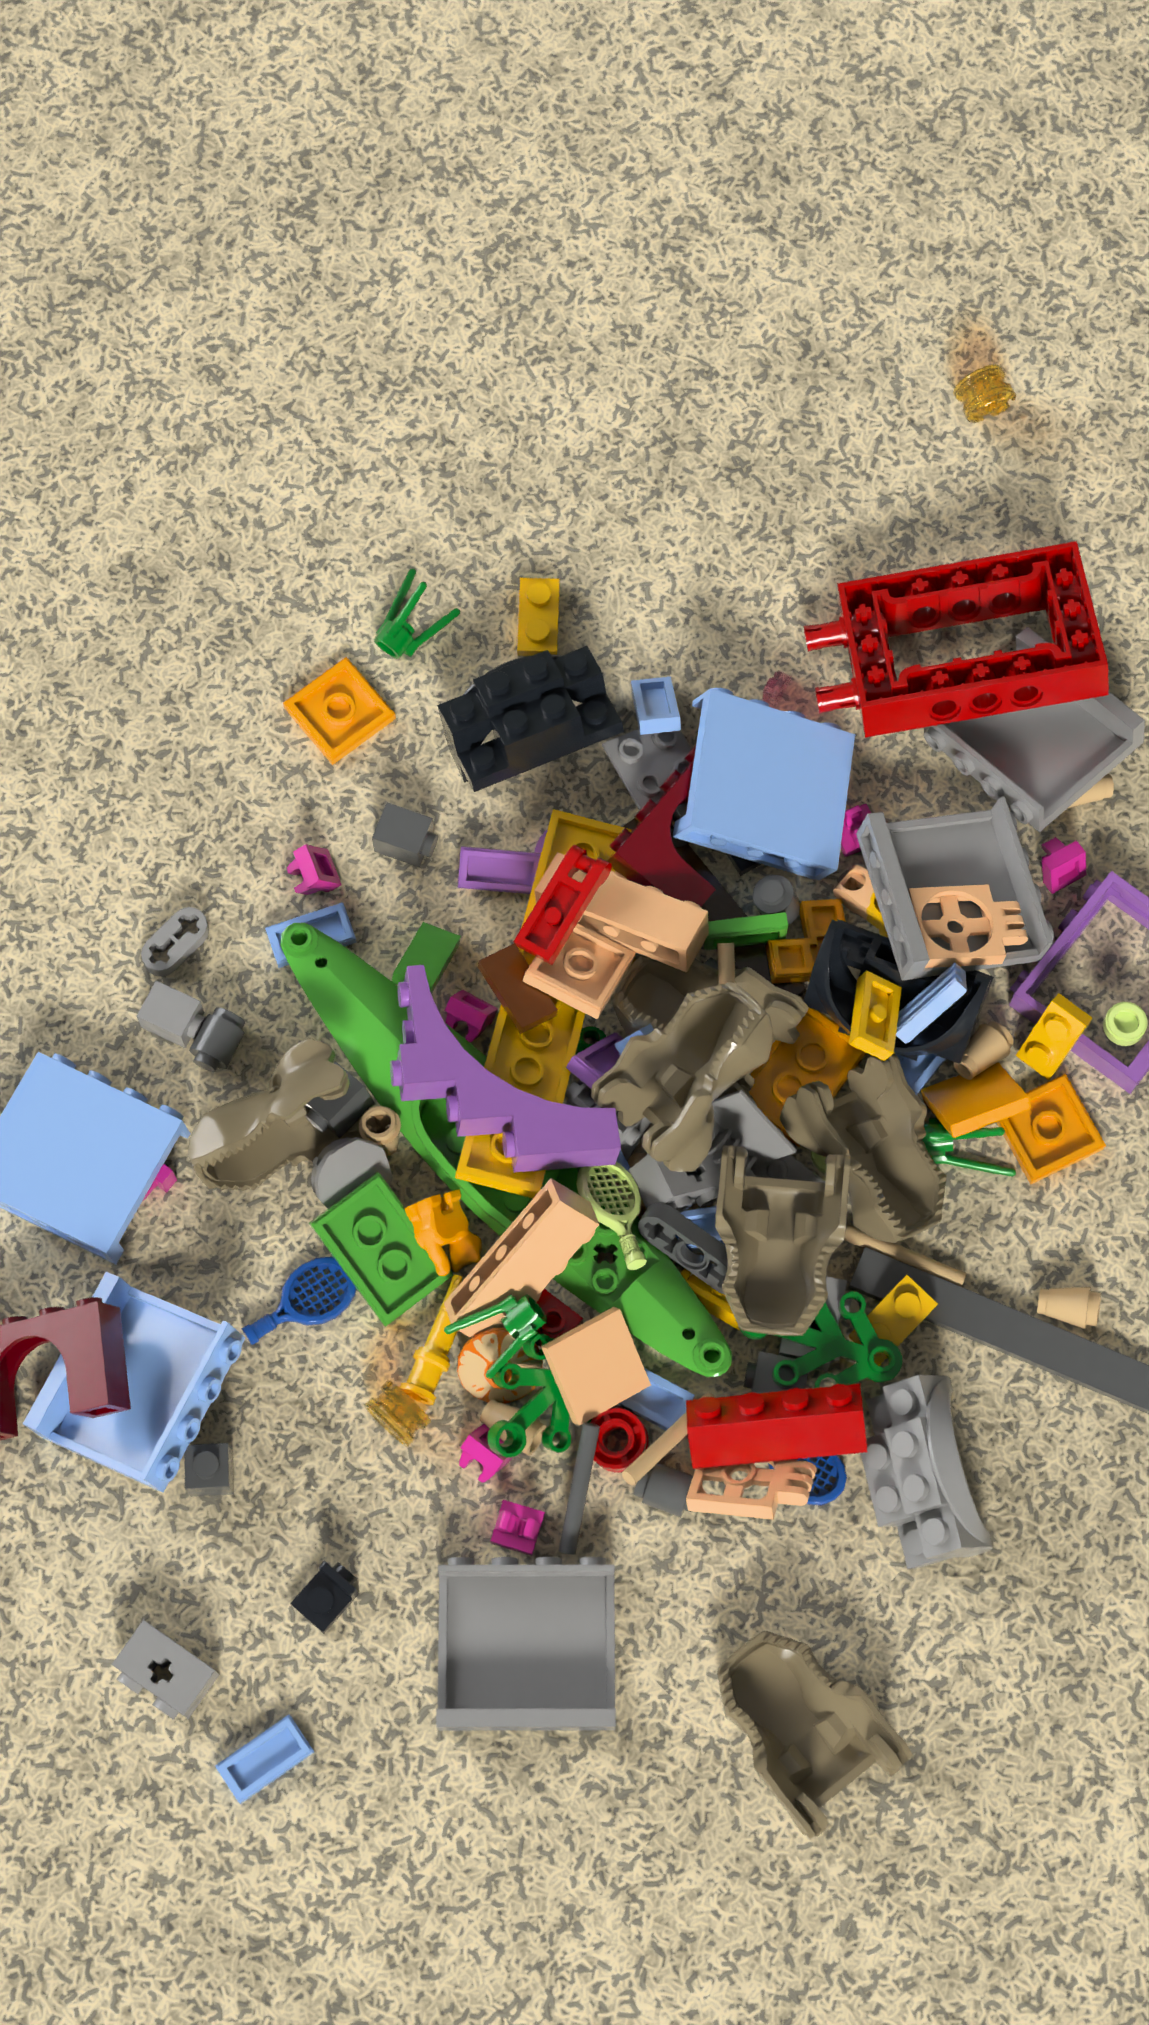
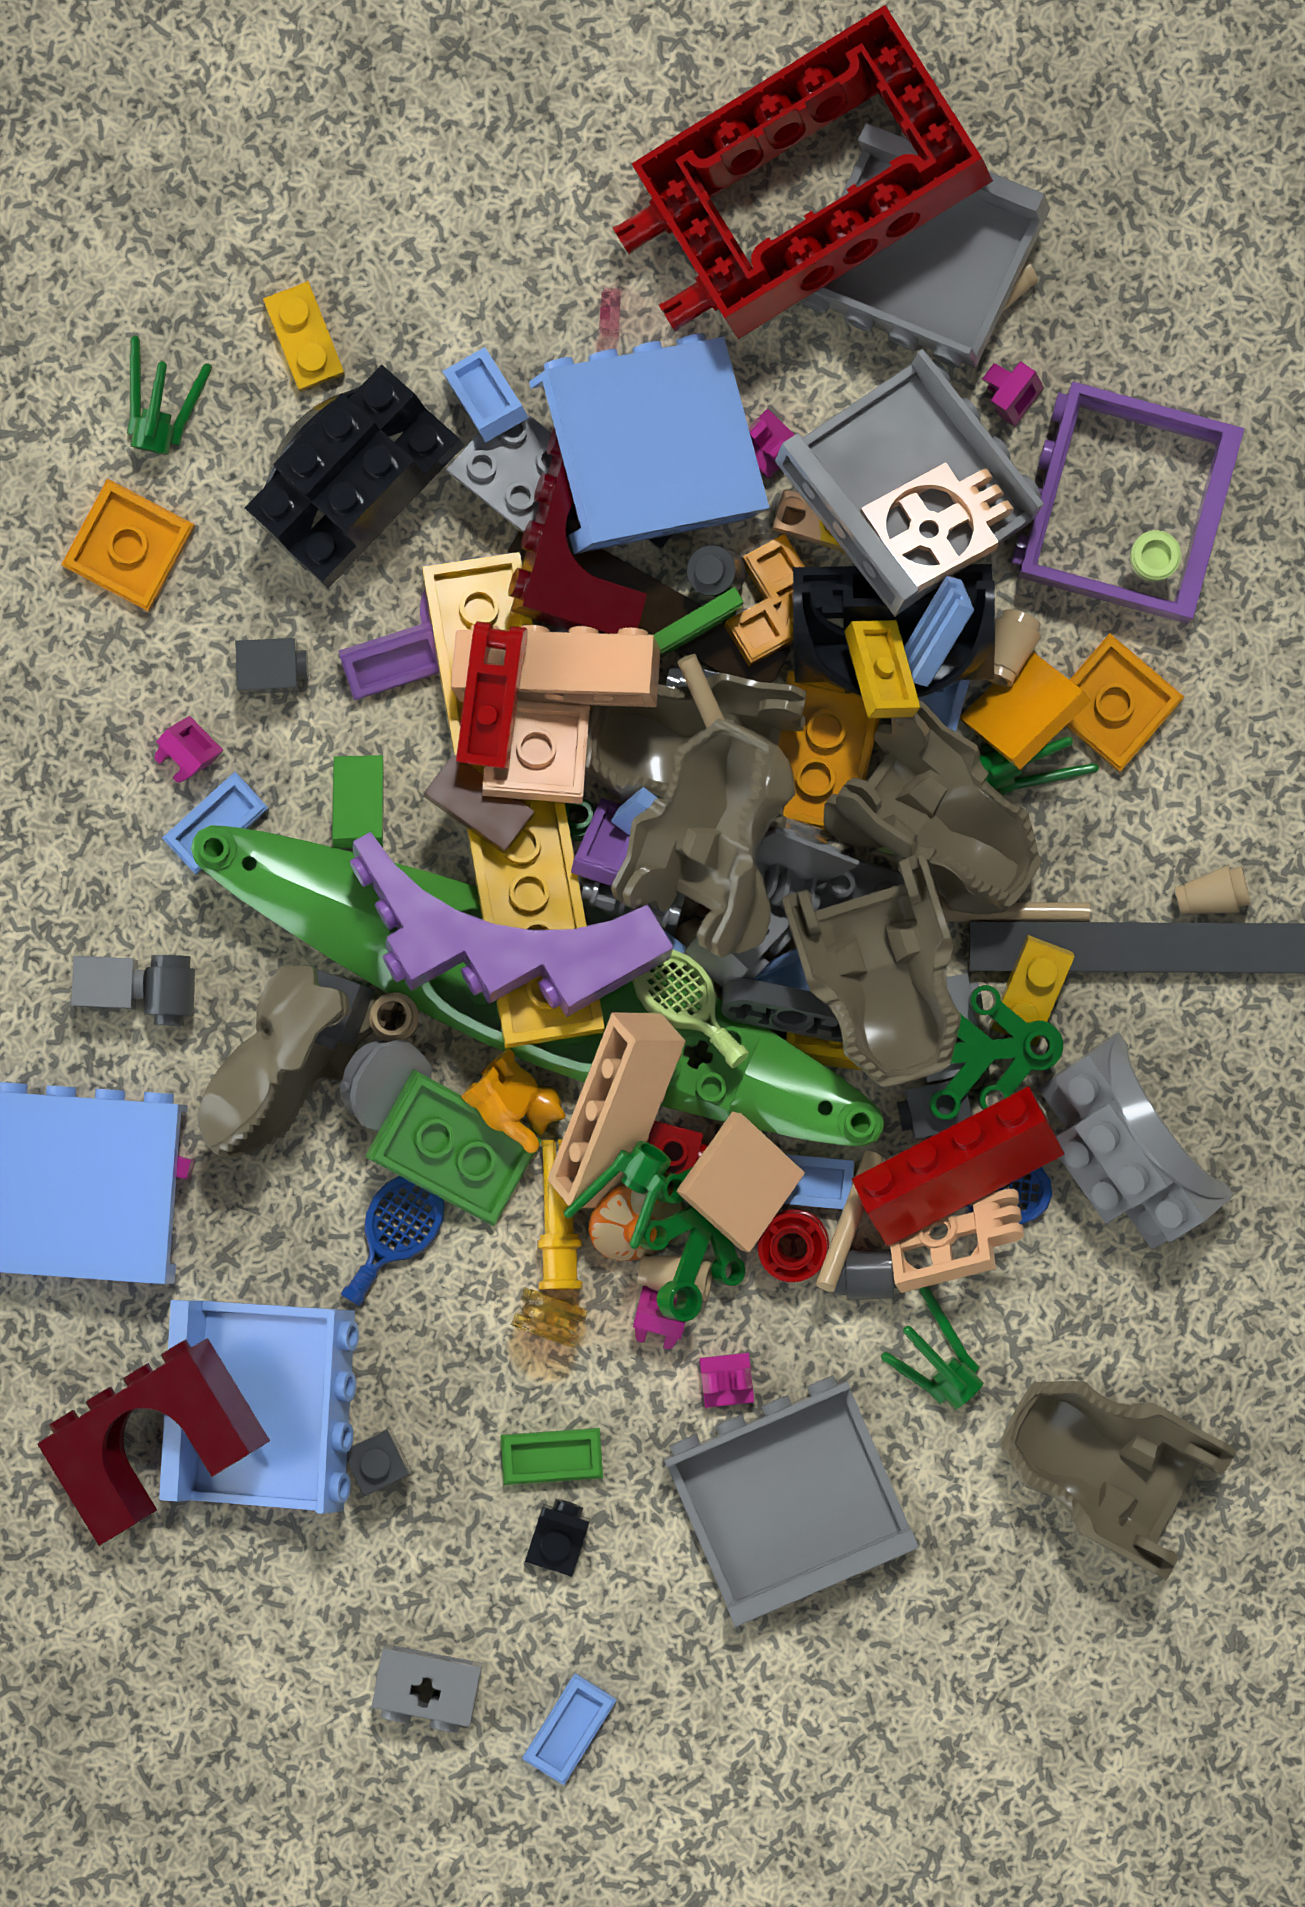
camera: 20 degrees left, 15 degrees up
light grey beam [141,907,209,977] -> none
dark pink tile [444,990,498,1042] -> none
dark grey bar [559,1422,600,1555] -> none
yellow plate [1015,993,1093,1080] -> none
none -> bright green tile [501,1428,603,1485]
none -> green plant [881,1286,984,1410]

